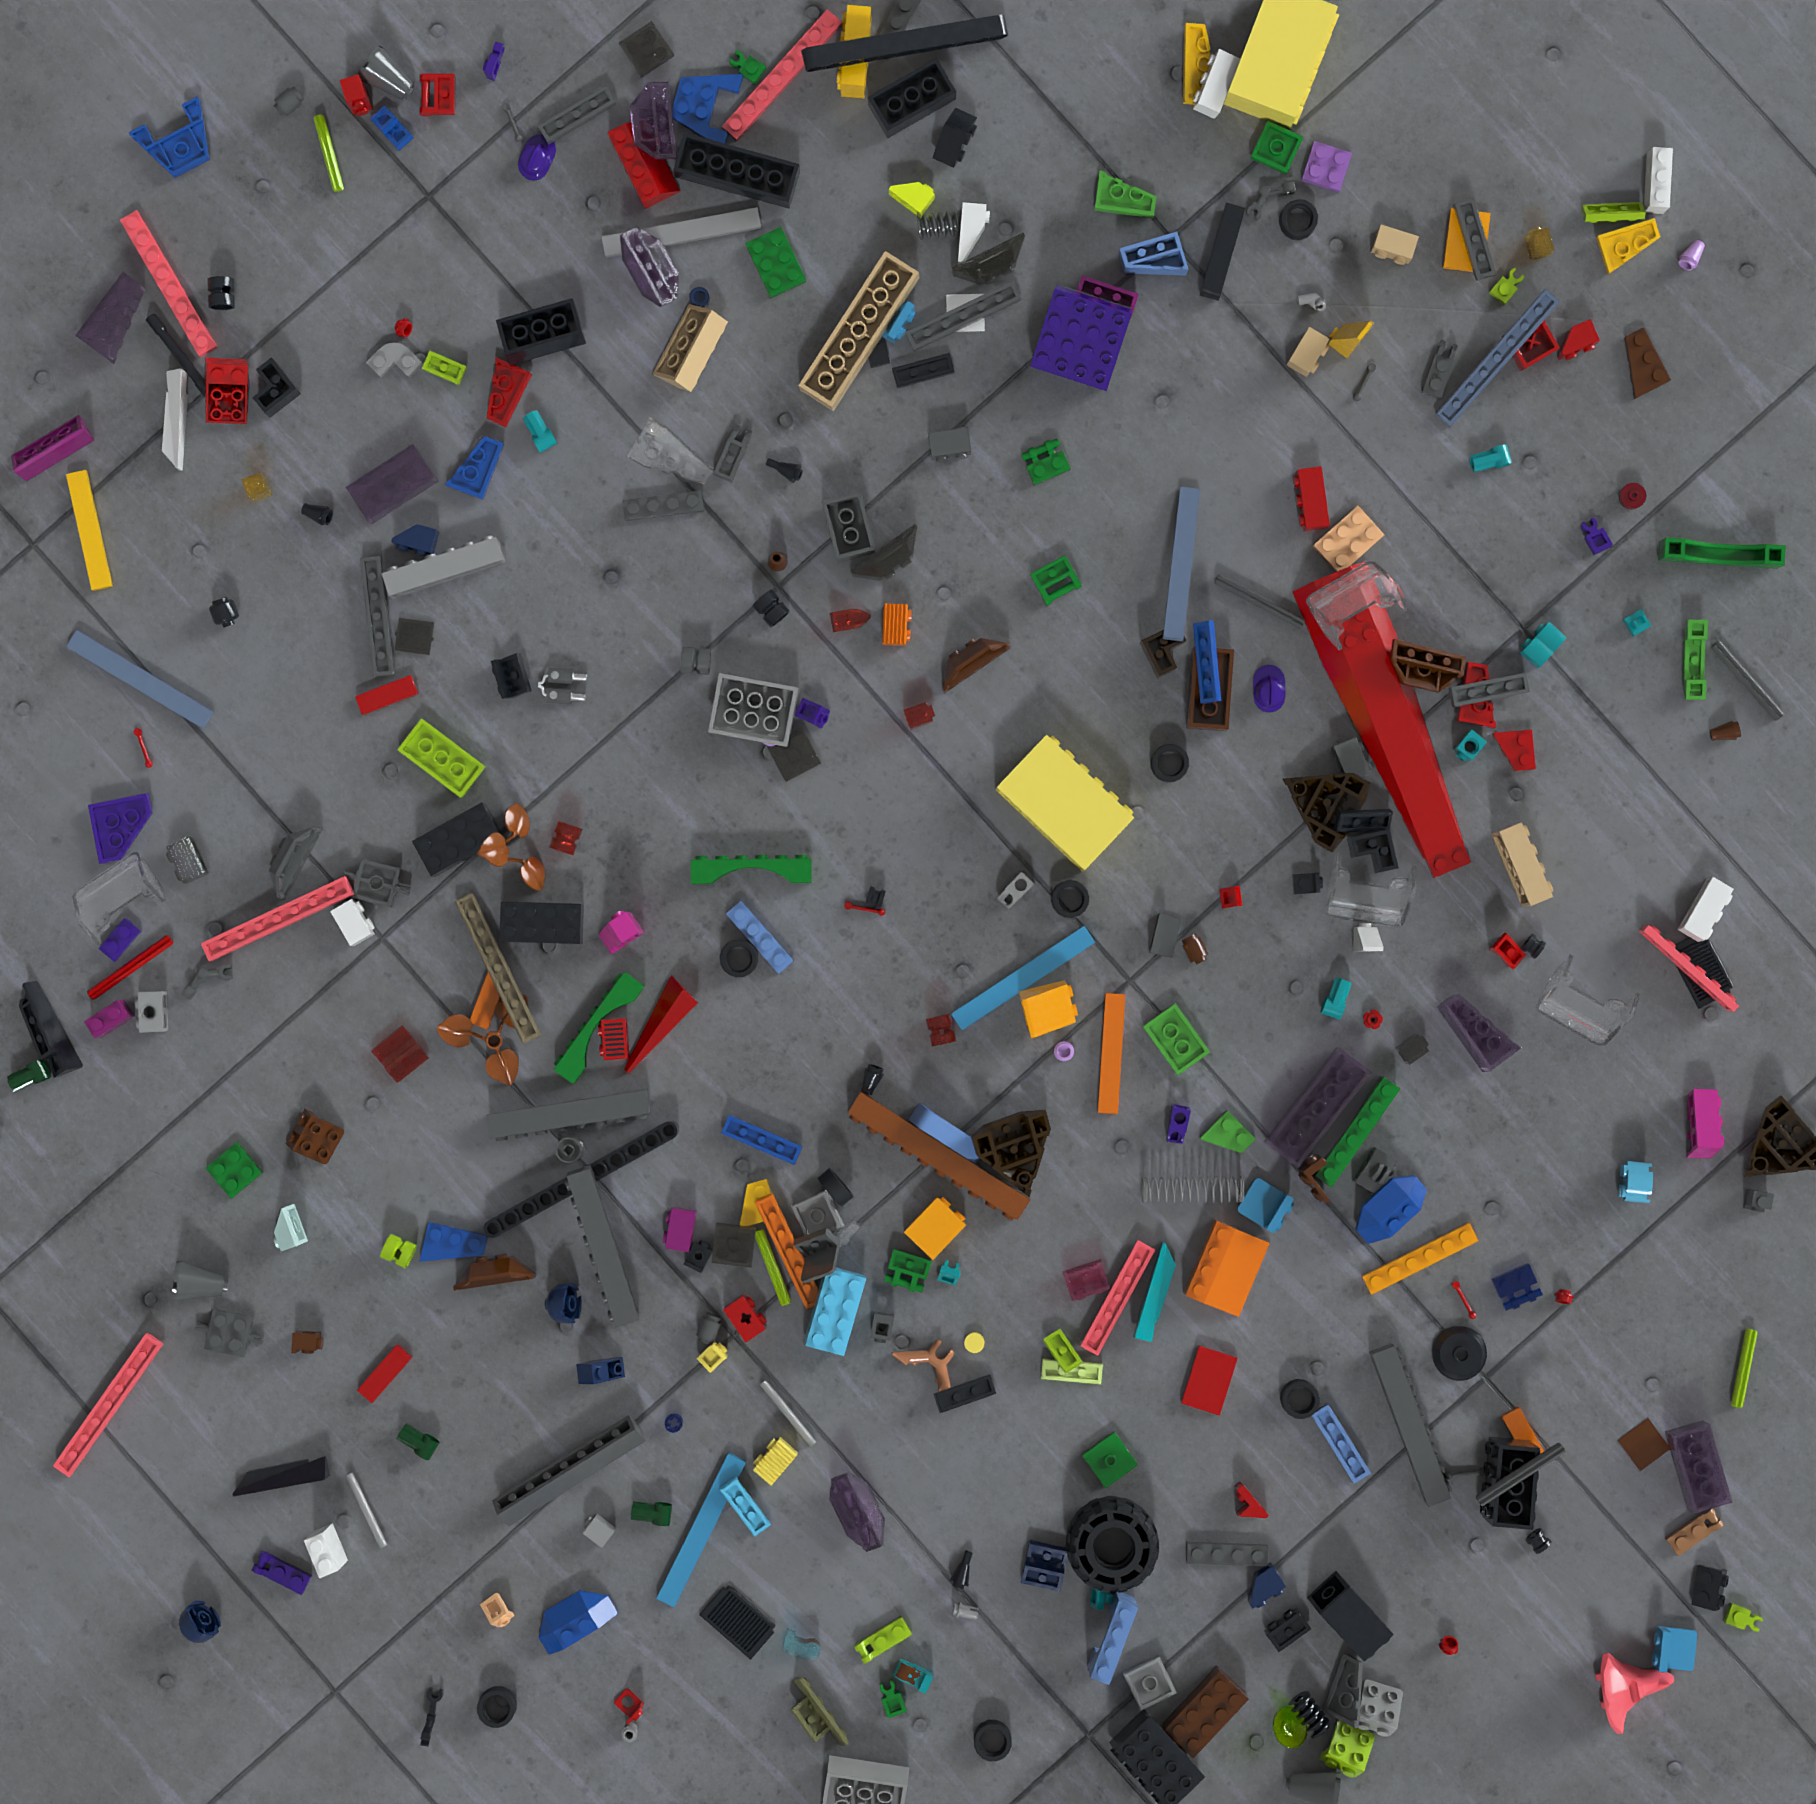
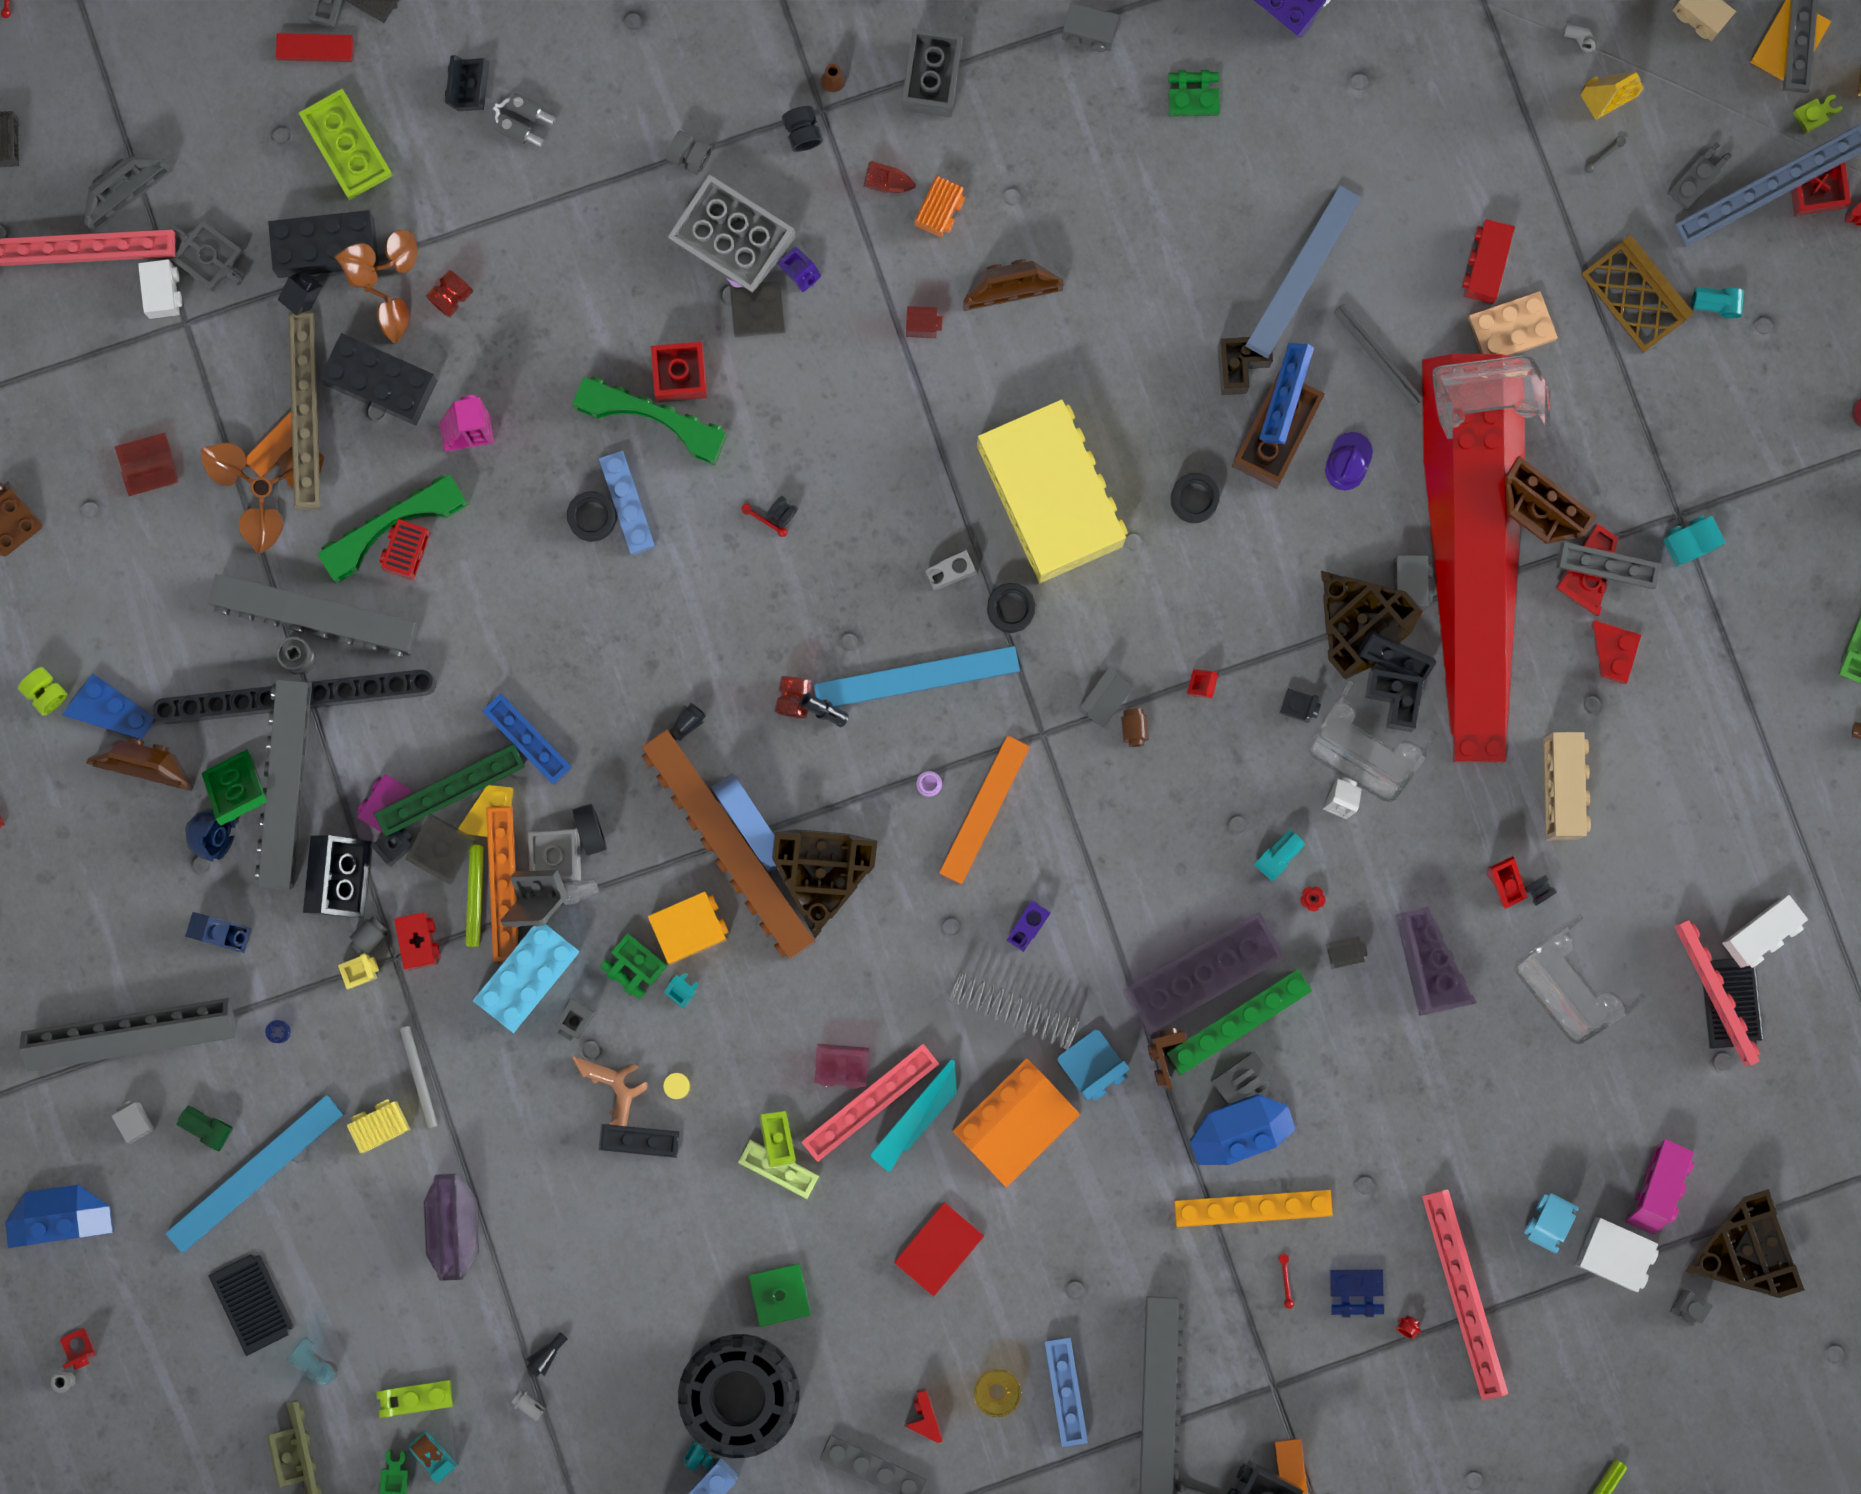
camera: 20 degrees right, 5 degrees down
red wedge [624,975,699,1074] -> none
medium azure tile [719,1476,771,1537] -> none
clear smoke wedge [850,524,917,581] -> none
light orange slope [1018,980,1078,1038] -> none
dark blue slope [1021,1540,1068,1592] -> none
green plate [1030,555,1082,606] -> none
bright green plate [1142,1003,1210,1075] -> none
bright green wing [1200,1110,1256,1153] -> none
black tyre [1280,1379,1320,1419] -> none
tan brick [1287,327,1330,377] -> none
black piece [1432,1326,1487,1381] -> none
teal brick [1453,729,1487,762] -> none
dark purple plate [1580,517,1613,555] -> none
teal tile [1623,609,1652,637] -> none
none -> green plate [201,749,267,826]
none -> black brick [278,270,322,316]
none -> black slope [303,835,371,918]
none -> dark green plate [373,744,525,837]
none -> red brick [651,342,708,402]
none -> black pin [800,692,849,727]
none -> clear yellow piece [974,1369,1022,1418]
none -> coral plate [1422,1189,1508,1400]
none -> white brick [1575,1217,1659,1292]
none -> pearl gold fence [1581,234,1694,353]

